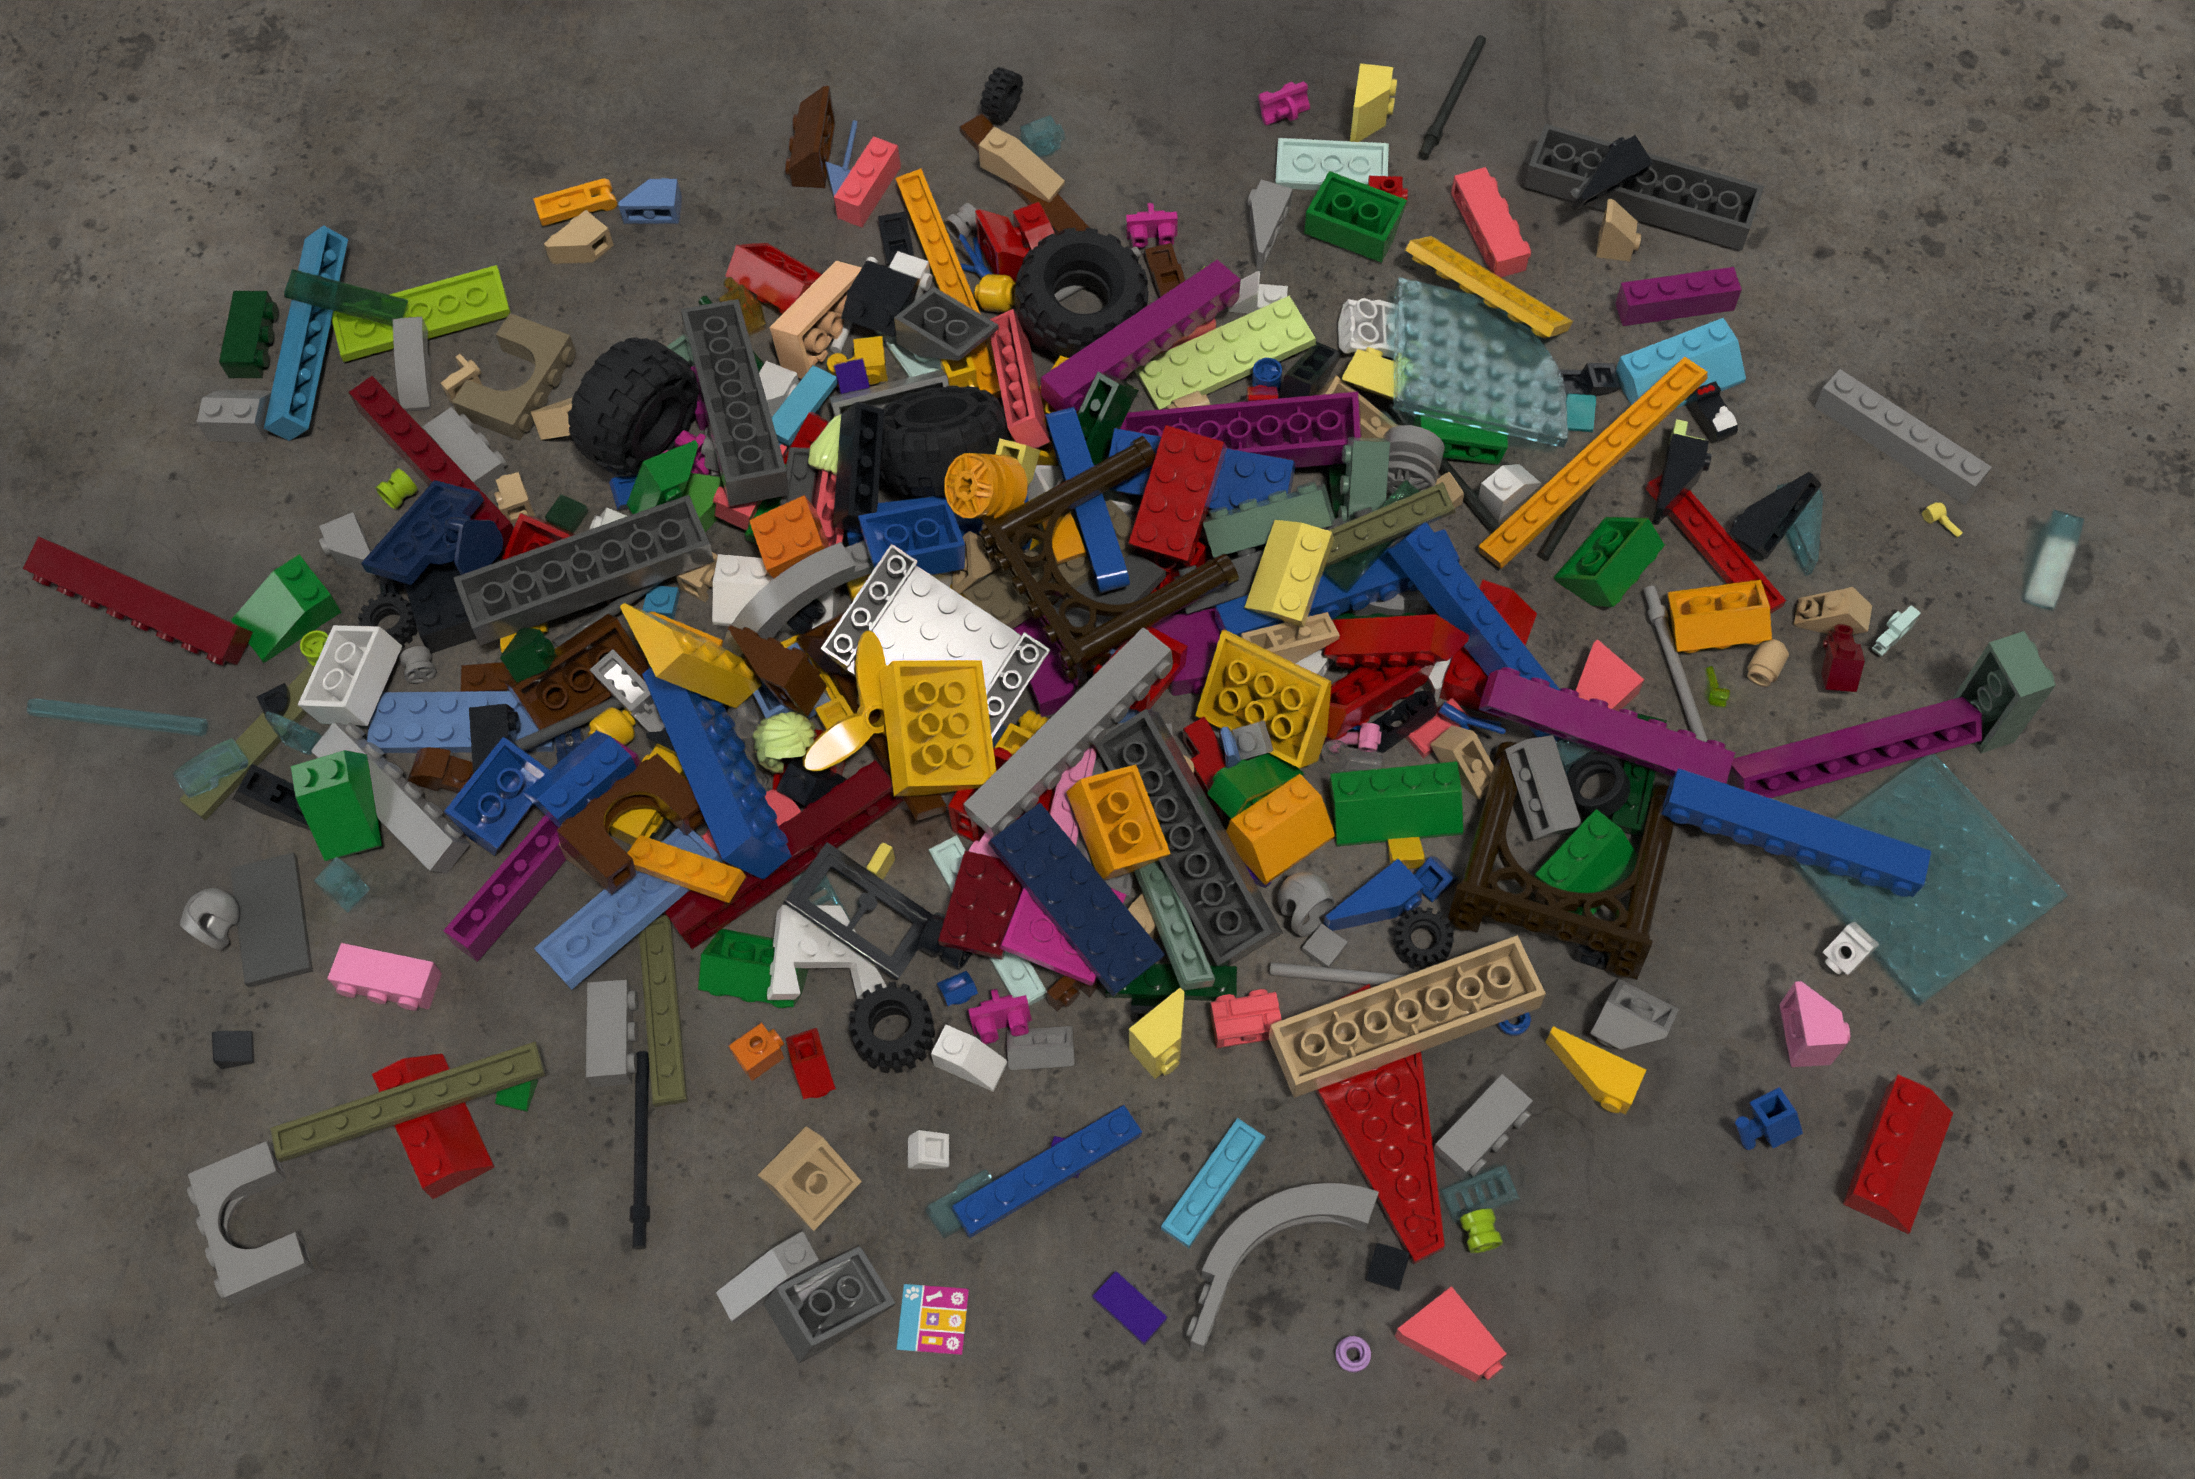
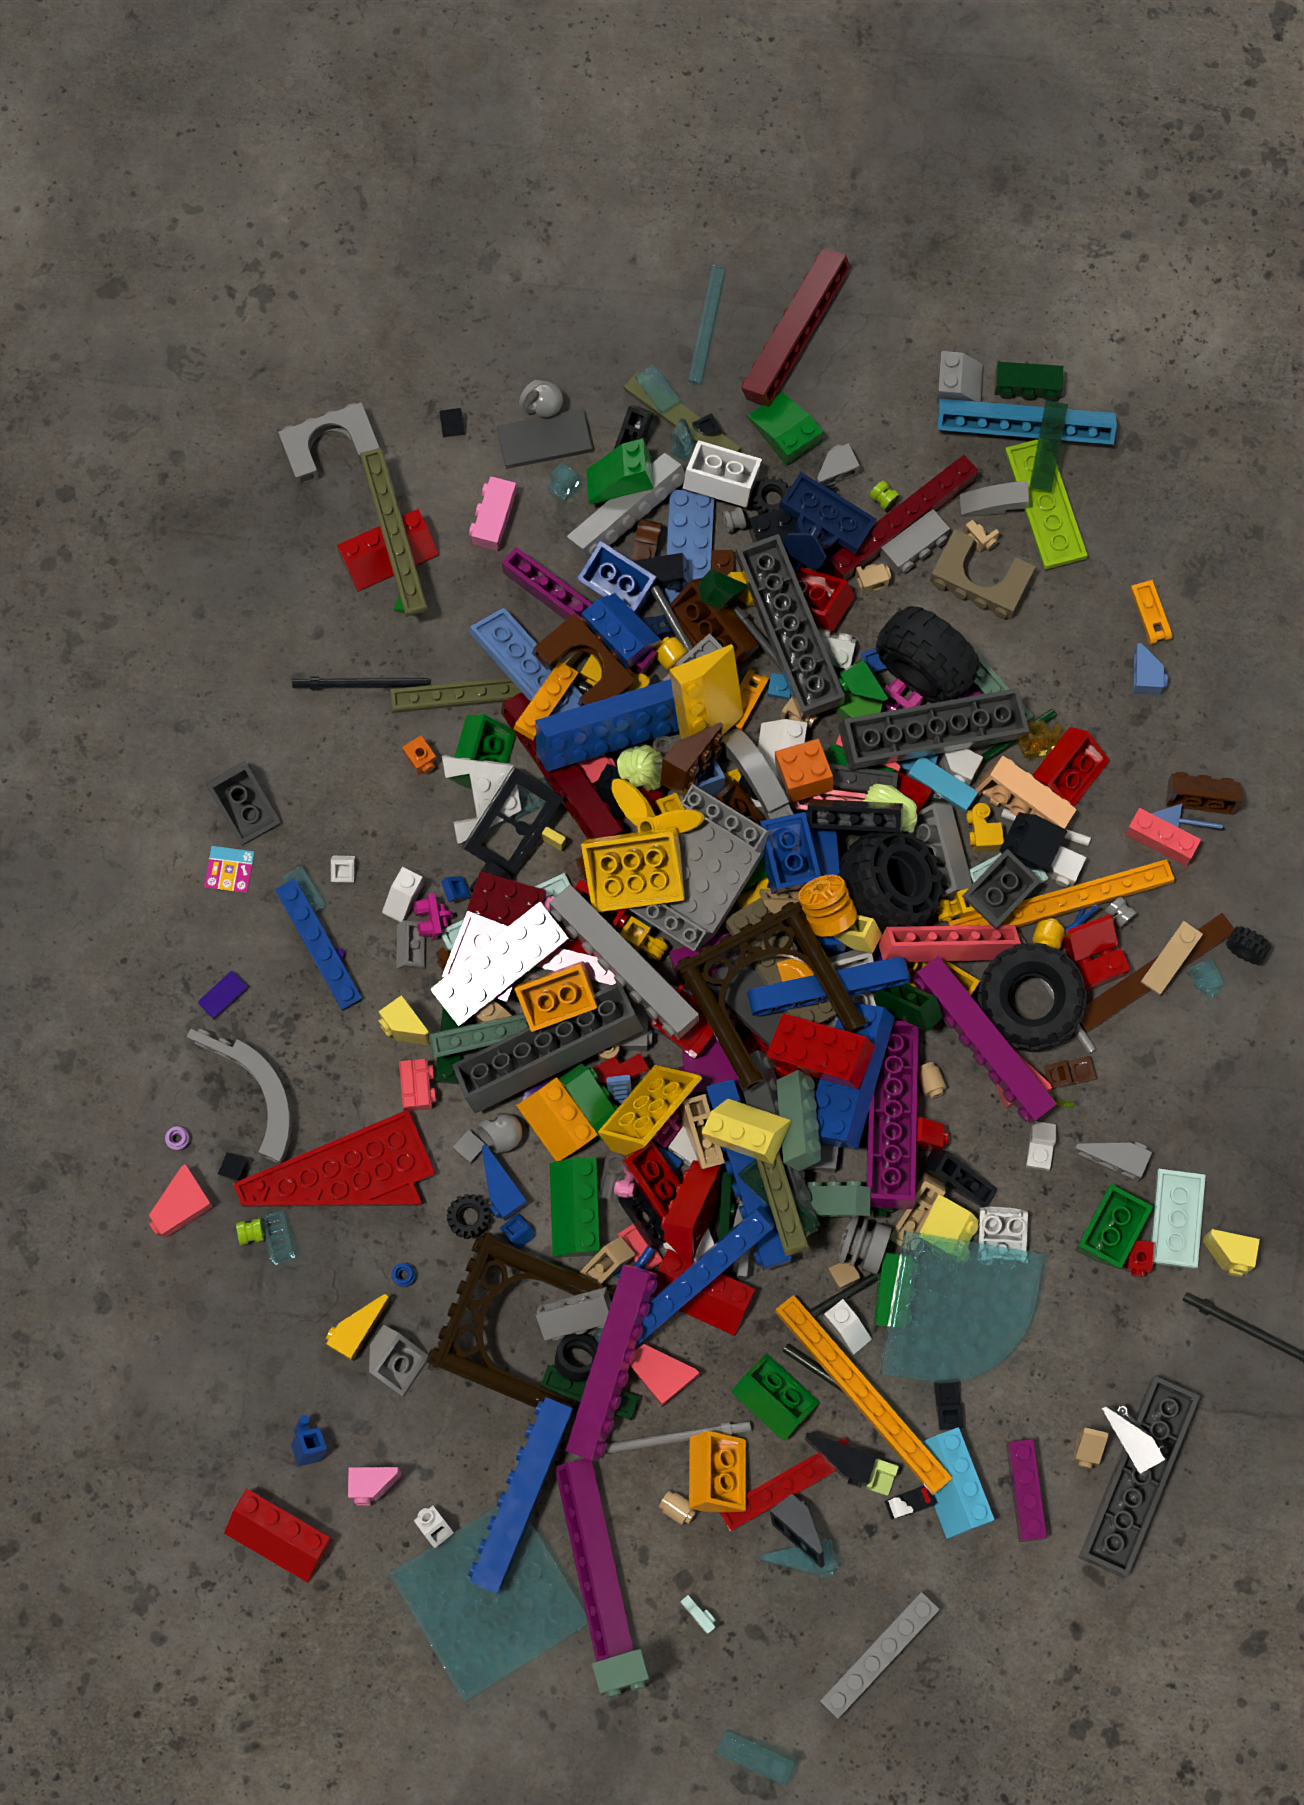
camera: 90 degrees right, 10 degrees up
lime wheel [300,630,328,667] -> none
tan slope [531,397,573,440] -> none
tan slope [544,210,614,264] -> none
clear green plate [545,494,588,533] -> none
light grey brick [586,980,638,1087] -> none
light grey slope [716,1231,821,1323] -> none
tan slope [758,1127,862,1231] -> none
red slope [786,1028,836,1100] -> none
dark purple tile [834,358,870,394] -> none
black tyre [849,982,935,1073] -> none
black slope [878,212,915,265] -> none
dark pink hips [1126,203,1178,248] -> none
black slope [1131,998,1164,1022] -> none
yellowish green plate [1135,296,1316,410] -> none
medium azure tile [1161,1118,1266,1248] -> none
light grey plate [1232,720,1274,760] -> none
blue wheel [1252,358,1282,393] -> none
dark pink hips [1258,81,1310,125] -> none
tan brick [1269,935,1546,1098] -> none
light grey bar [1270,962,1406,986] -> none
yellow slope [1387,837,1425,869] -> none
yellow plate [1405,236,1573,338] -> none
light grey brick [1433,1074,1533,1181] -> none
coral brick [1451,167,1531,278] -> none
green slope [1534,809,1637,915] -> none
teal slope [1563,394,1596,432] -> none
clear neon green hand [1706,666,1730,707] -> none
tan slope [1794,587,1872,635] -> none
dark red brick [1821,624,1865,692] -> none
light yellow hand [1922,502,1963,538] -> none

